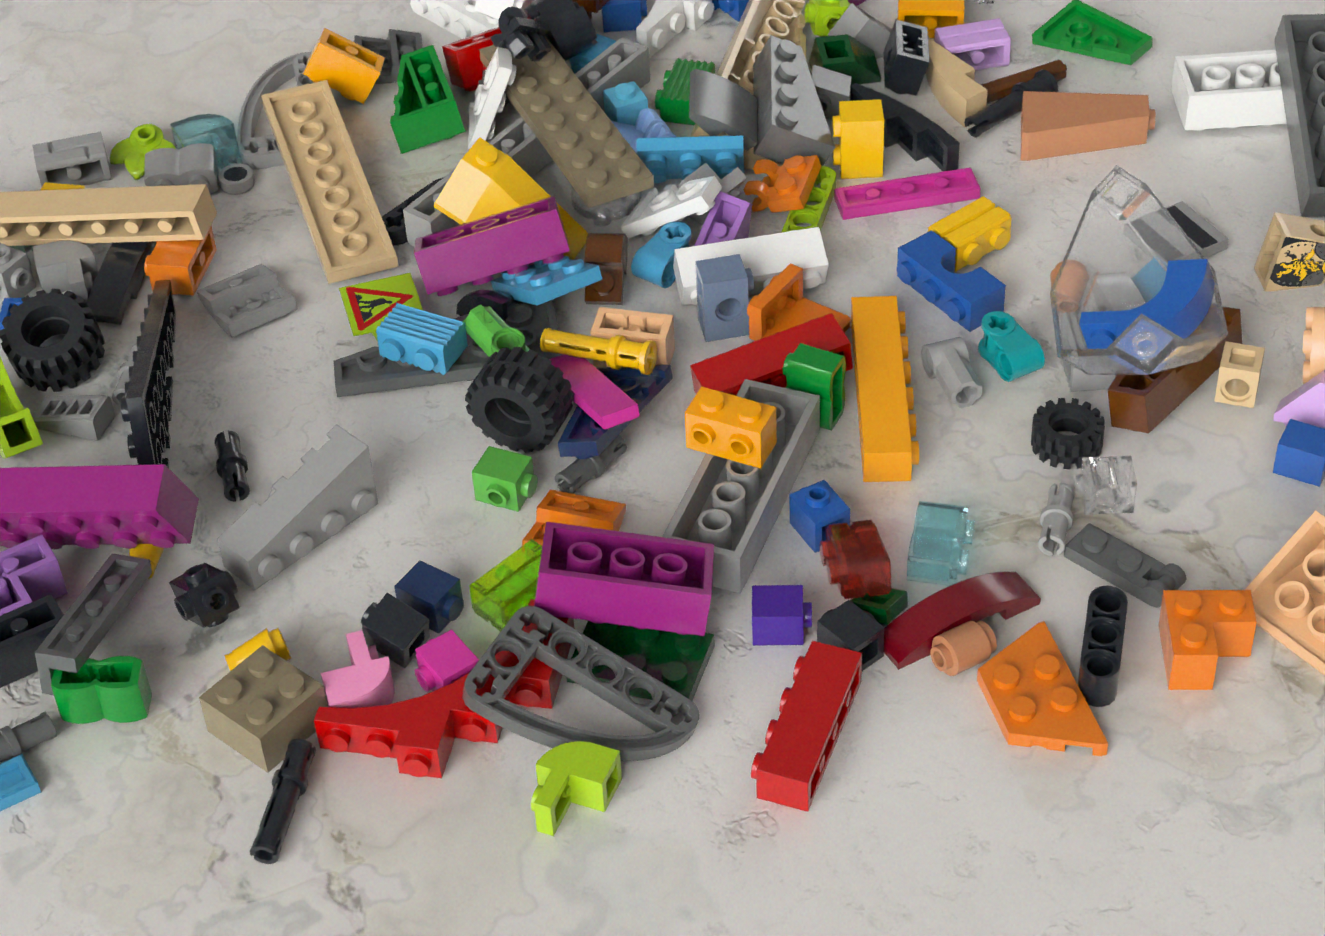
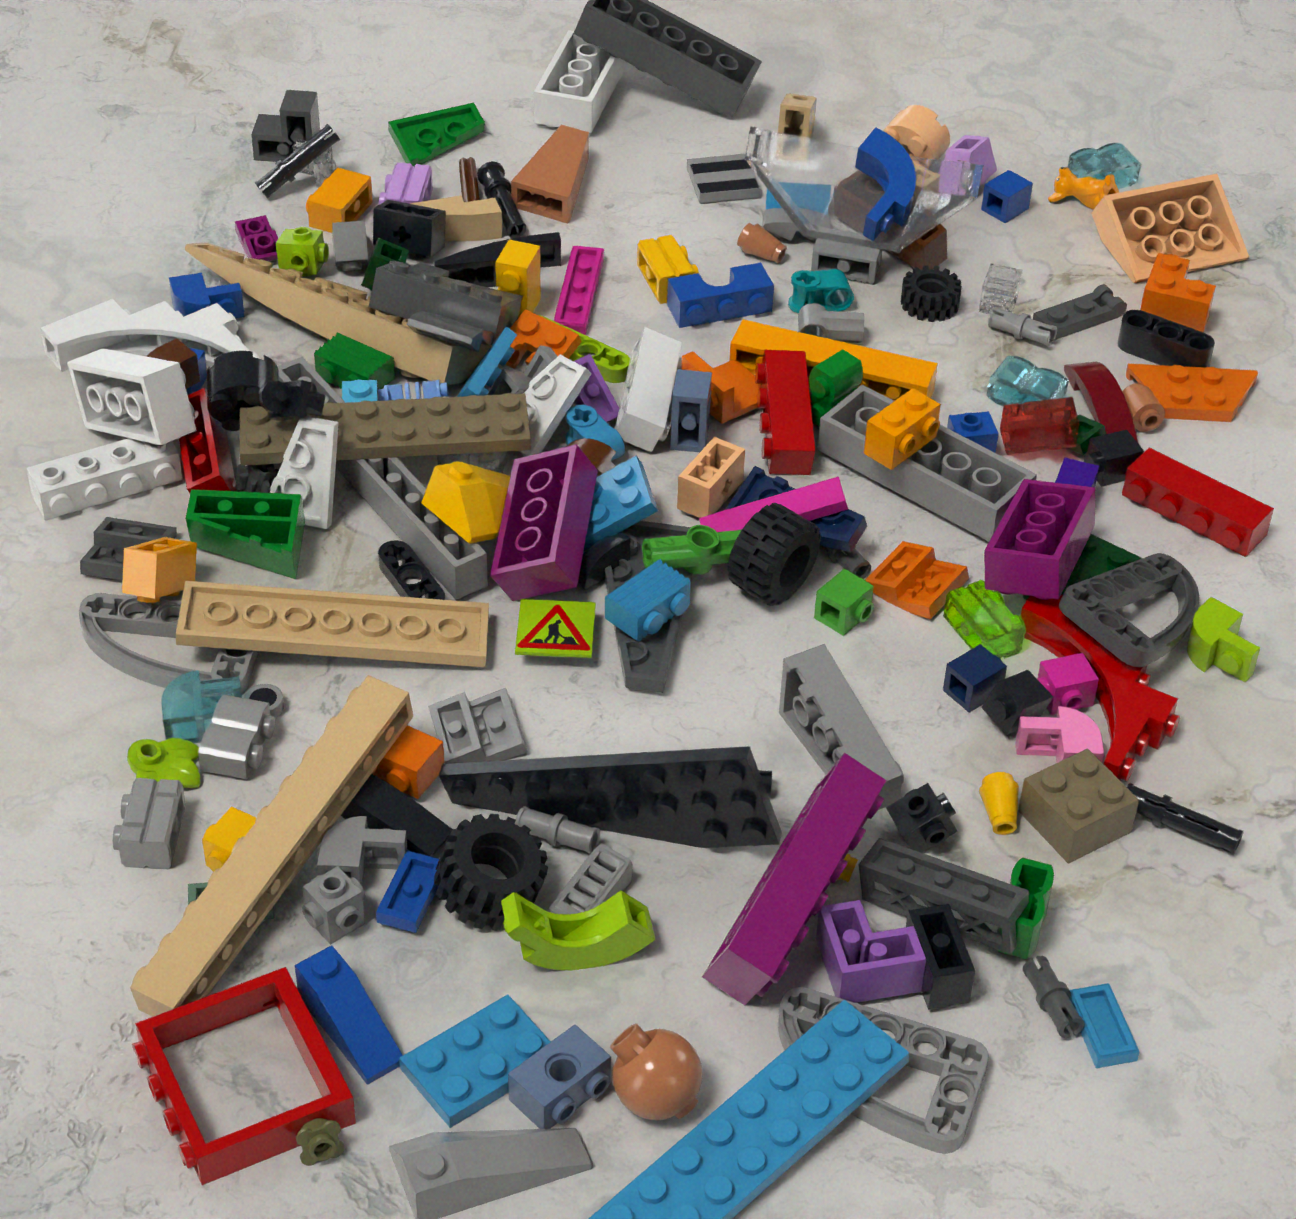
camera: 75 degrees left, 0 degrees up
yellow pin [540,328,657,375] -> none

